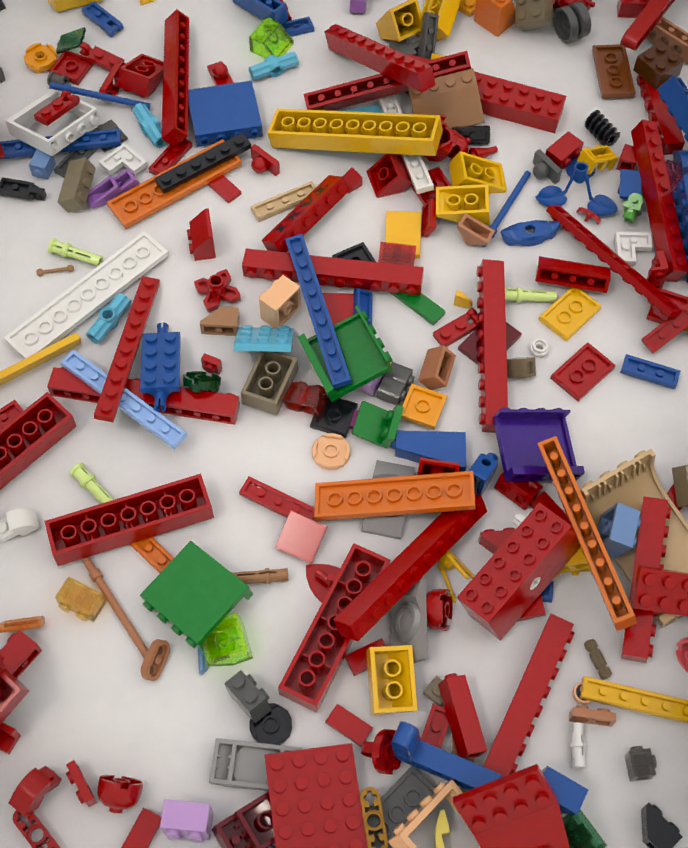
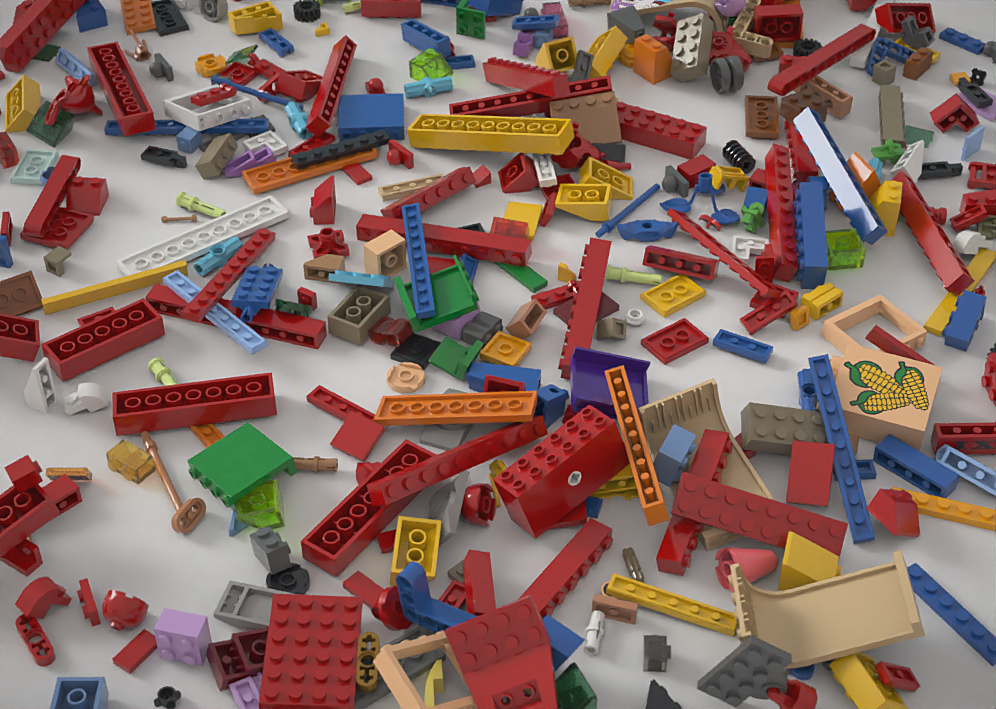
camera: 10 degrees right, 20 degrees down
nougat slope [457,213,495,245] -> none

